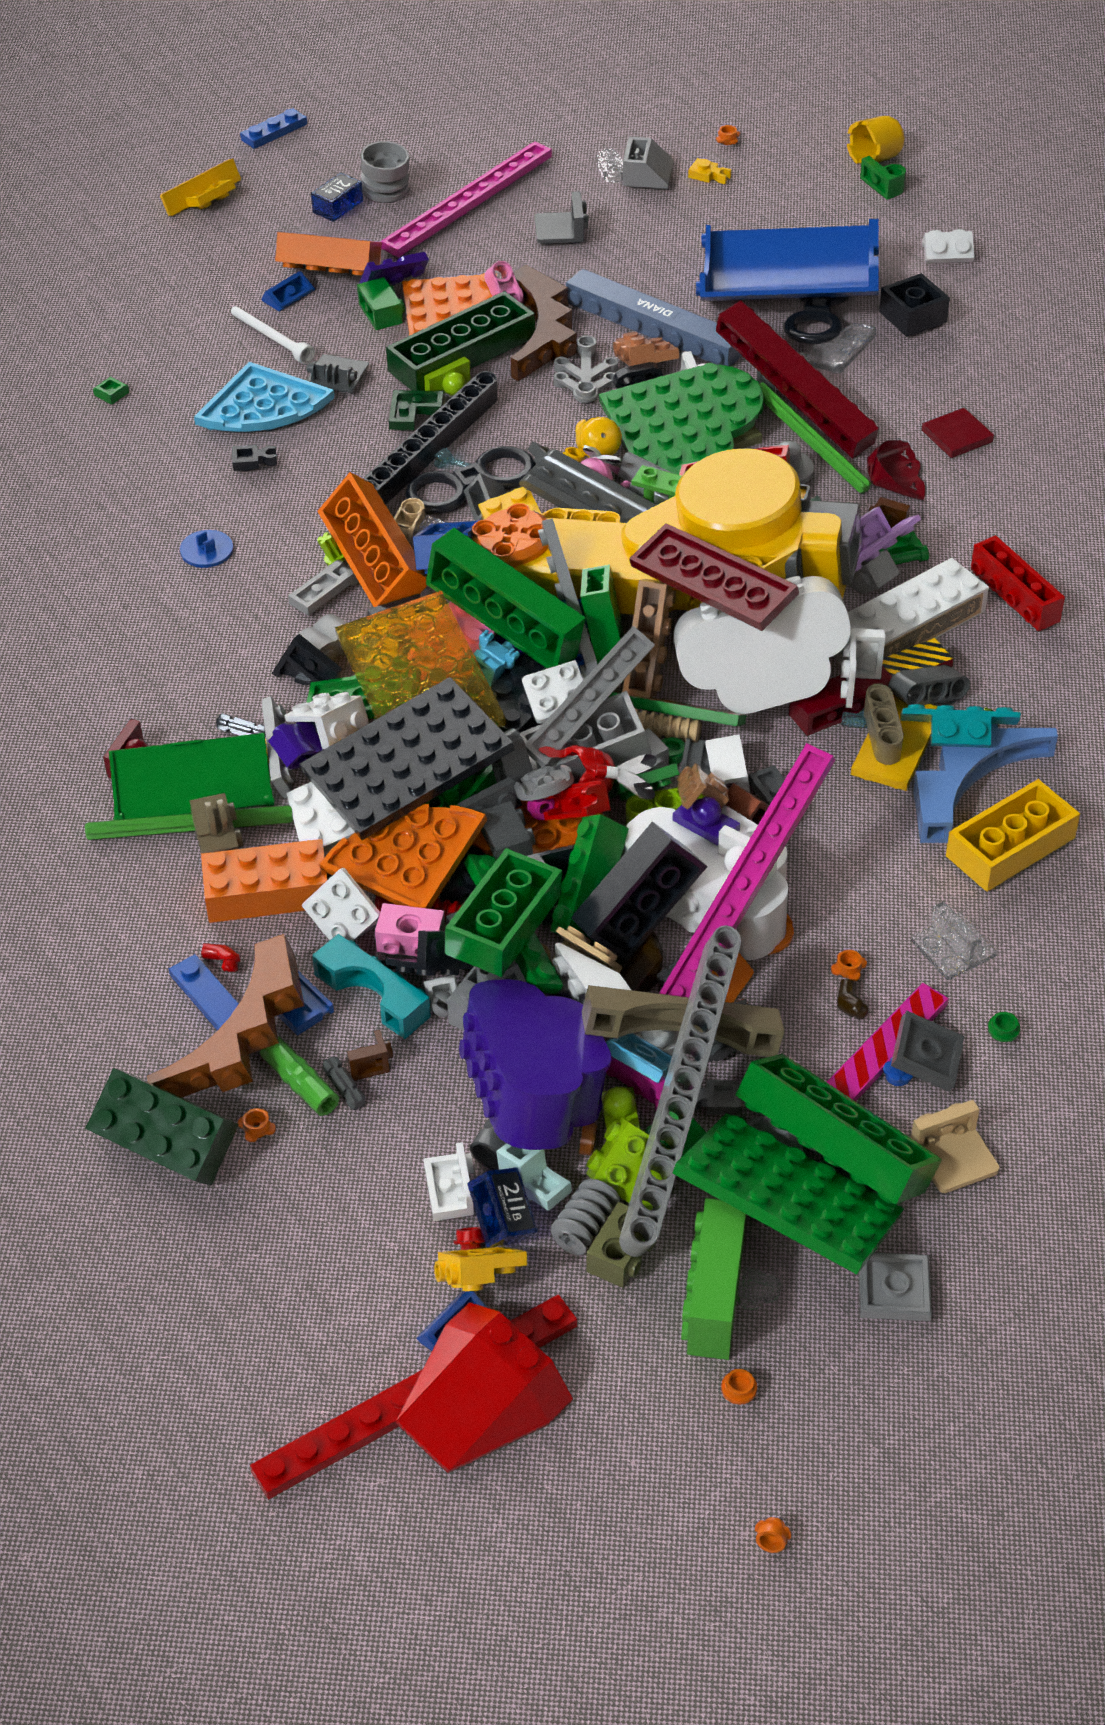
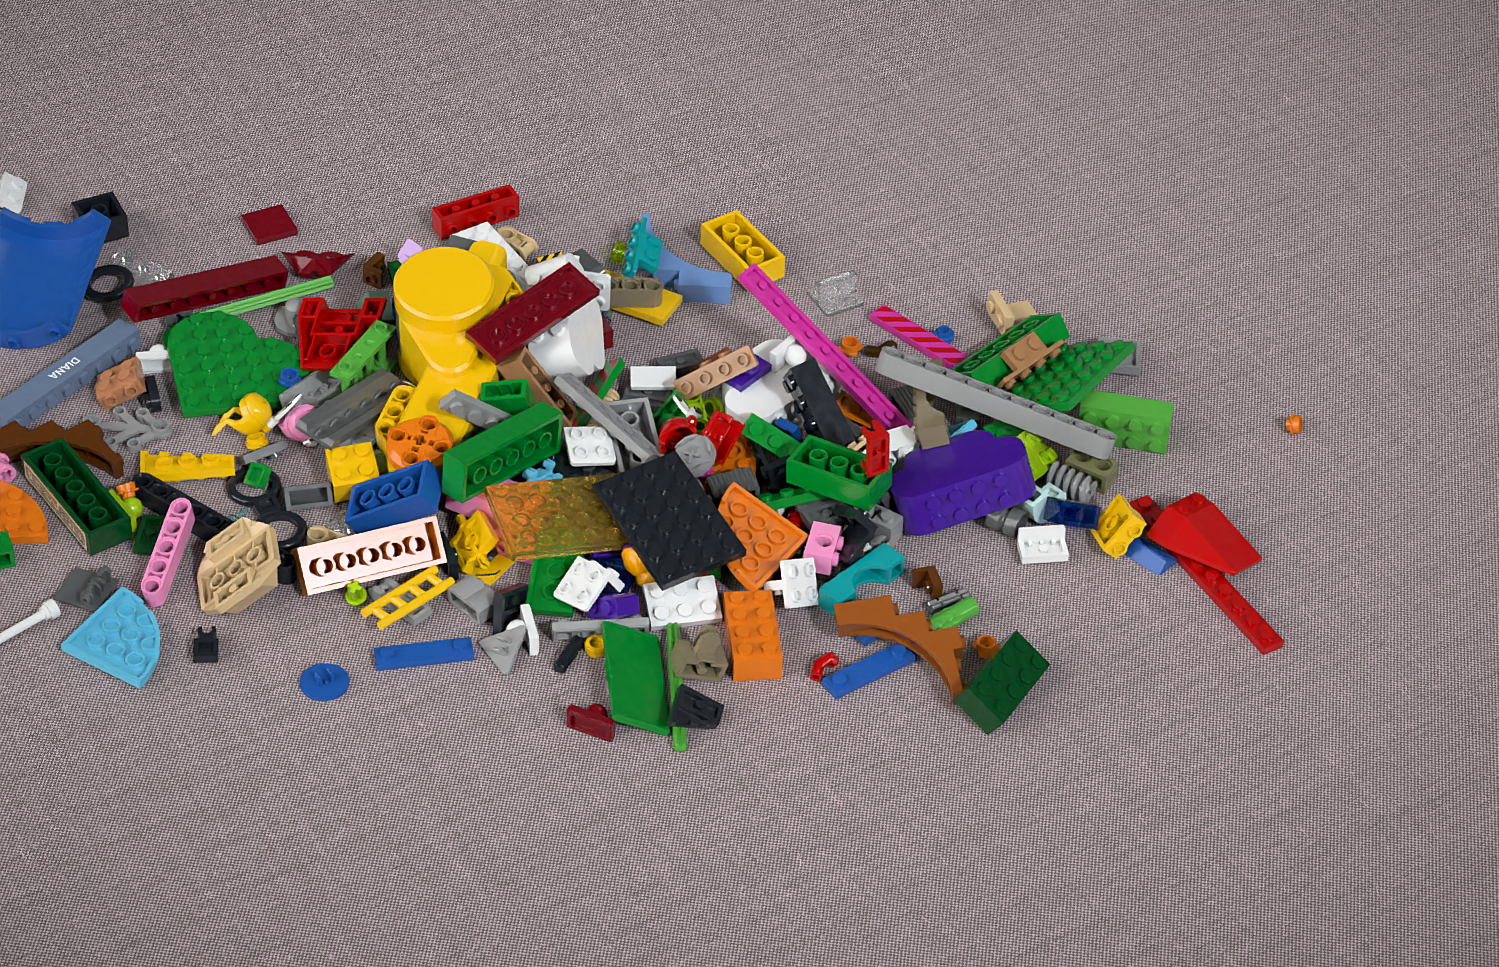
camera: 90 degrees left, 5 degrees down
green tile [93,376,129,405] -> none
red plate [453,1227,487,1250] -> none
orange plate [721,1369,757,1405] -> none
dark grey plate [891,1011,965,1092] -> none
green plate [988,1012,1020,1042] -> none
none -> orange plate [116,482,139,500]
none -> yellow wing [140,450,235,482]
none -> bright pink beam [141,498,195,607]
none -> tan piece [197,517,281,615]
none -> green plate [243,462,273,490]
none -> blue plate [278,367,301,388]
none -> yellow bar [361,565,455,630]
none -> blue plate [374,637,474,671]
none -> light grey piece [479,625,527,676]
none -> tan piece [497,226,538,261]
none -> white tile [506,604,539,656]
none -> black wing [666,684,724,729]
none -> red hinge [861,420,890,478]
none -> medium nougat bracket [996,331,1065,390]

